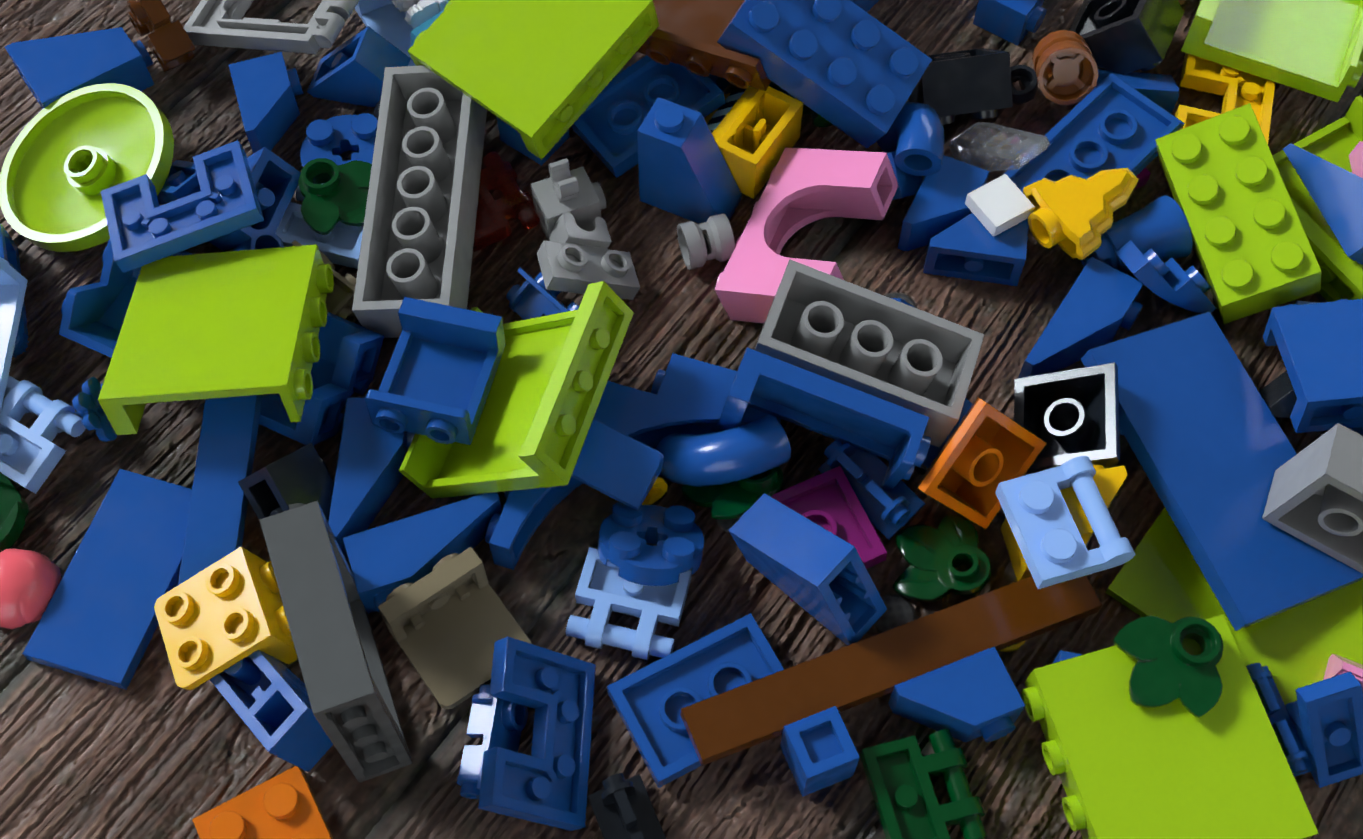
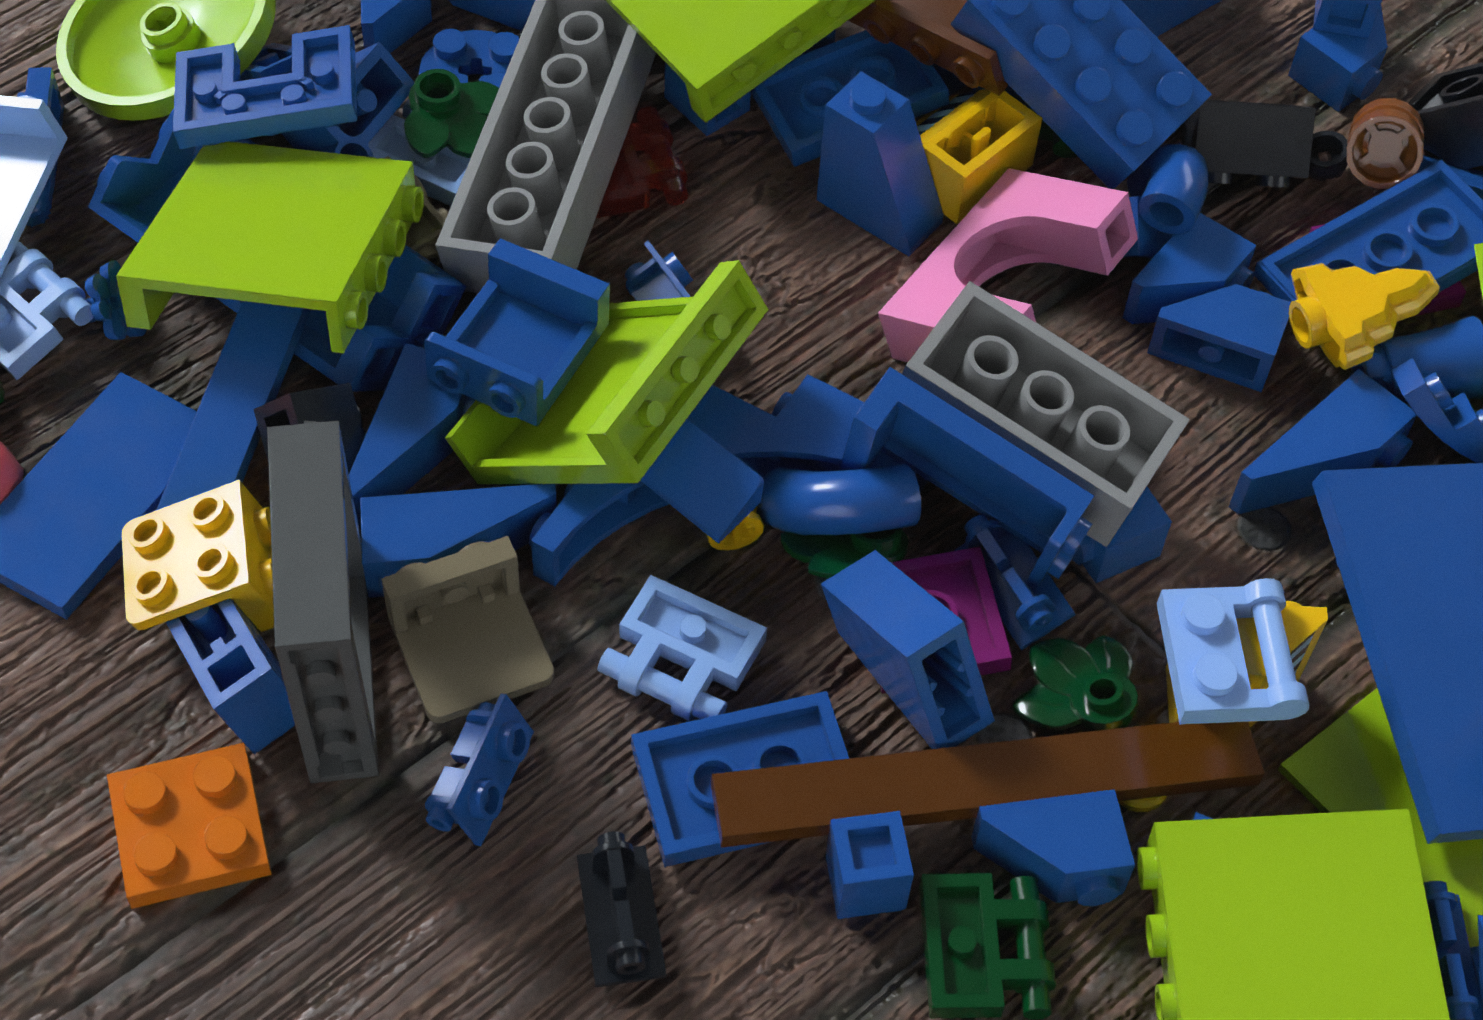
camera: 10 degrees right, 5 degrees down
blue plate [478,636,596,831] -> none
light grey brick [531,158,607,241] -> none
light grey plate [537,212,640,300] -> none
blue plate [597,502,705,586] -> none
light grey wheel [677,213,735,270] -> none
orange slope [918,397,1047,529] -> none
clear slope [949,122,1050,172] -> none
white tile [965,174,1035,237] -> none
black slope [1014,362,1120,476] -> none
dark green plate [1113,616,1223,718] -> none

